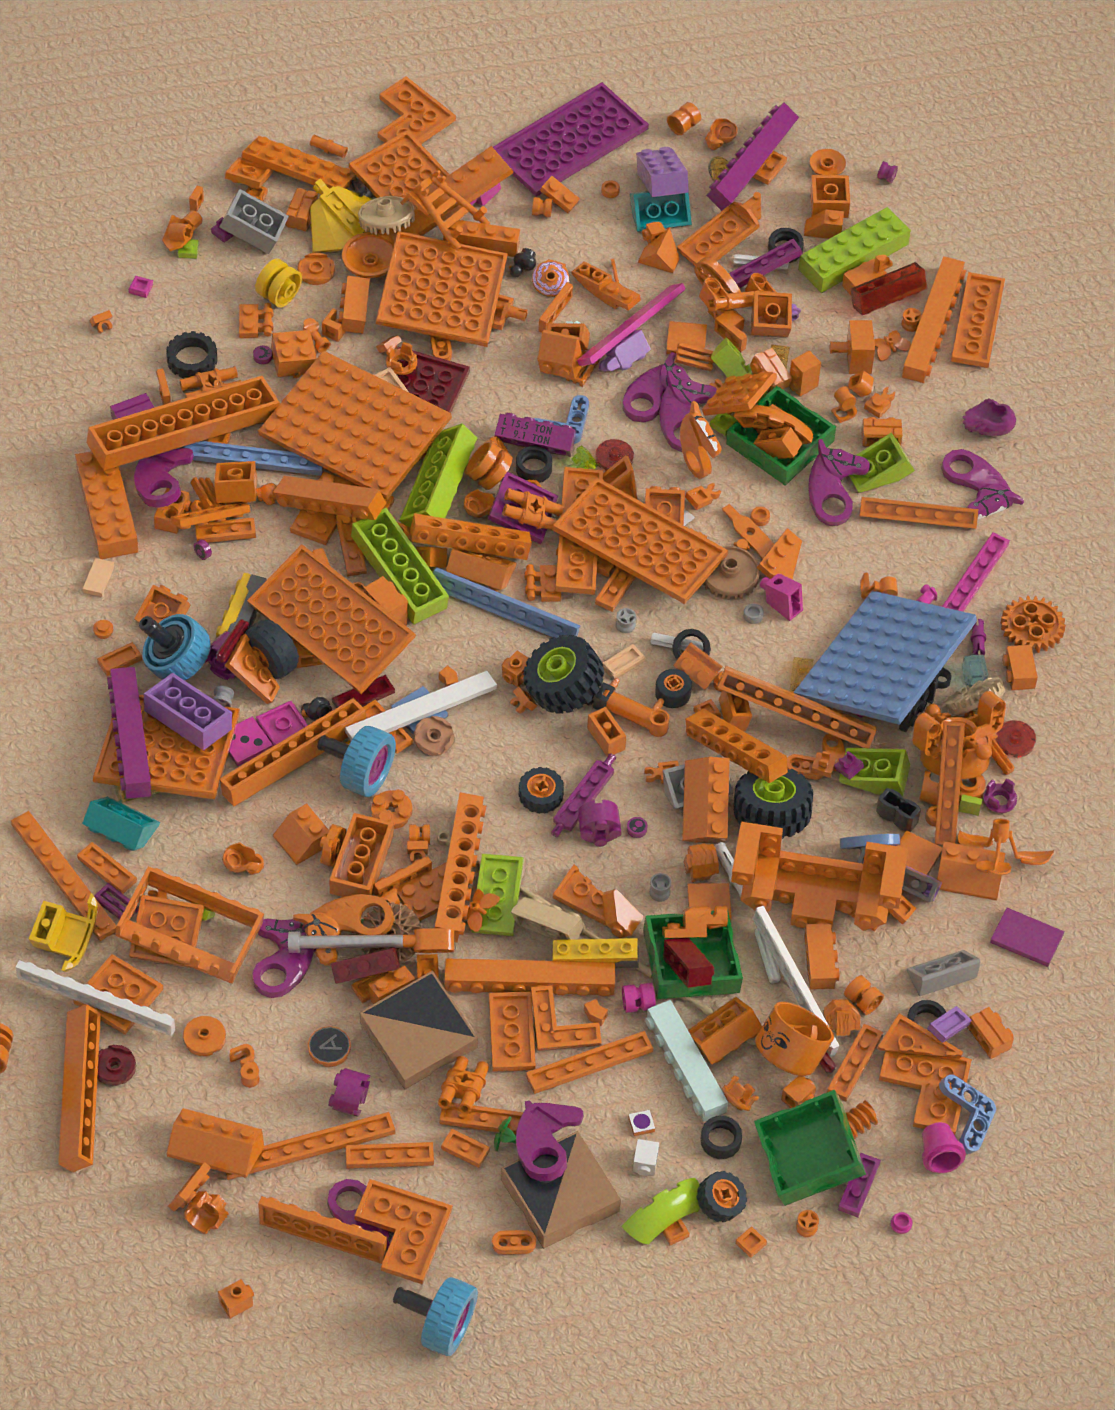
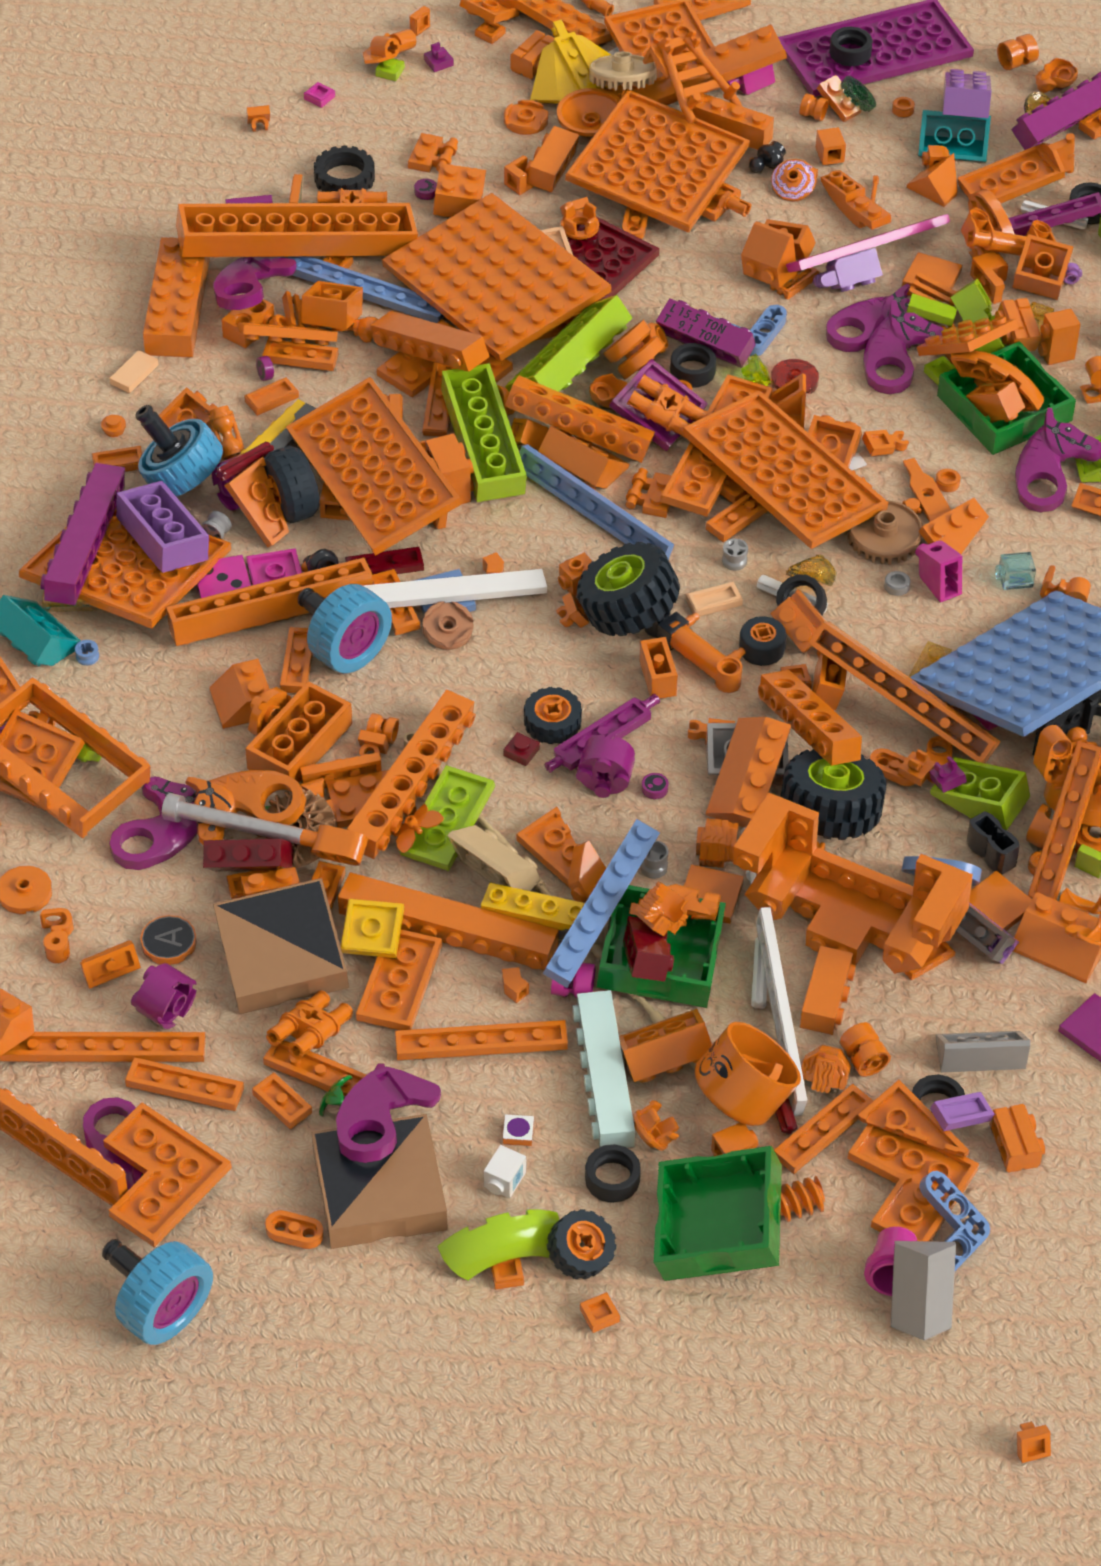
camera: 20 degrees right, 5 degrees down
light grey brick [220,189,289,254] -> none
orange hair [222,842,264,875] -> none
yellow wheel [255,258,302,308] -> none
orange leg [303,318,331,353] -> none
black axle [352,177,367,197] -> none
orange plate [371,789,412,829] -> none
orange plate [531,985,602,1051] -> none
orange tile [538,282,573,333] -> none
orange animal [680,401,722,479] -> none
orange wheel [796,1210,819,1237] -> none
magenta plate [838,1153,881,1218] -> none
orange plate [888,895,917,925] -> none
dark pink plate [890,1212,913,1234] -> none
none -> medium blue bush [75,640,99,666]
none -> orange plate [80,940,141,989]
none -> orange piece [209,405,245,460]
none -> orange tile [244,377,299,416]
none -> orange plate [280,627,313,693]
none -> yellow tile [340,899,404,958]
none -> dark red plate [503,732,540,766]
none -> medium blue plate [543,819,660,988]
none -> orange hair [635,881,688,937]
none -> clear yellow hat [786,555,837,587]
none -> orange brick [815,127,846,165]
none -> black tyre [829,26,873,66]
none -> clear green wheel [840,76,876,112]
none -> light grey slope [891,1241,956,1340]
none -> lime tile [906,293,957,327]
none -> clear light blue brick [995,552,1036,590]
none -> orange tile [1017,1421,1051,1463]

